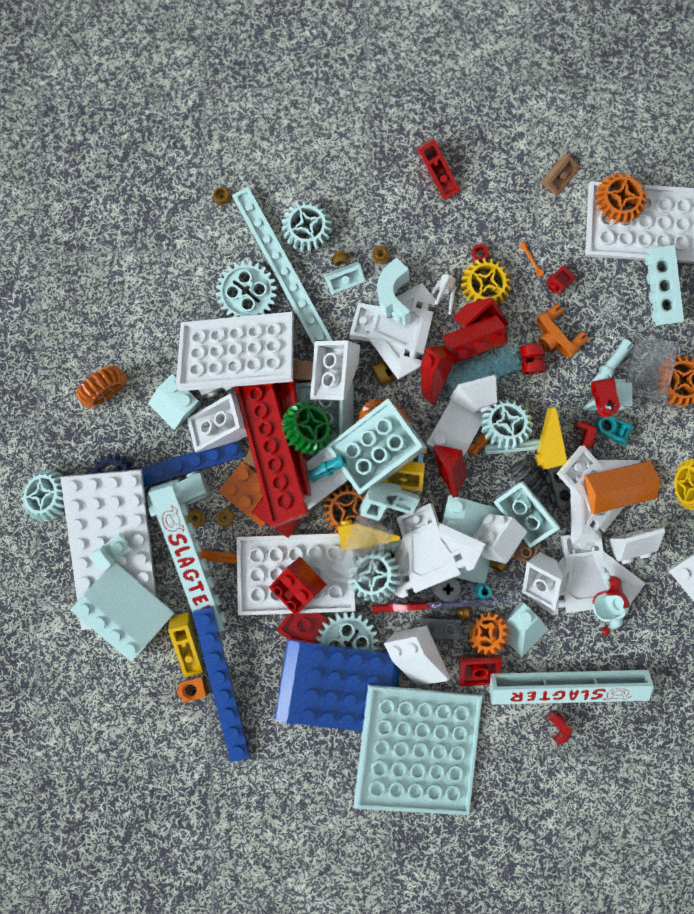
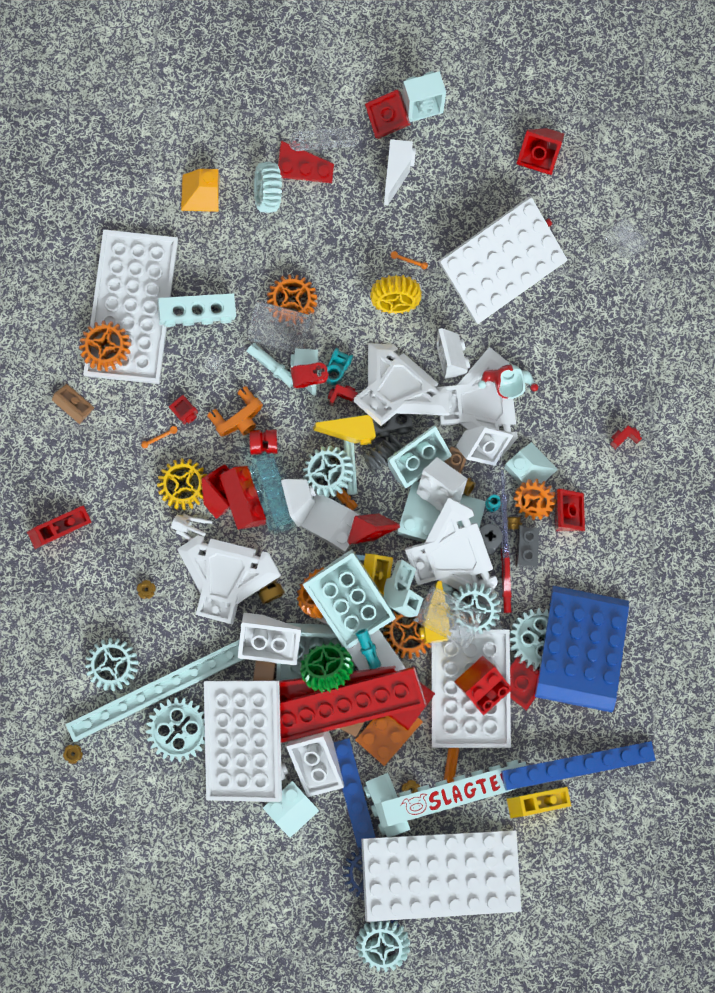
camera: 90 degrees left, 5 degrees down
light aqua slope [70,561,175,662] -> none
orange gear [76,365,127,408] -> none
light aqua slope [89,532,132,572] -> none
orange brick [177,675,209,703] -> none
pearl gold plate [216,508,235,527] -> none
light aqua slope [323,262,366,295] -> none
pearl gold plate [331,250,350,266] -> none
light aqua tile [354,684,482,815] -> none
light aqua arch [377,258,411,326] -> none
white slope [384,626,451,686] -> none
red slope [421,346,456,405] -> none
red bush [471,244,489,263] -> none
light aqua brick [489,670,654,705] -> none
orange slope [584,461,660,514] -> none

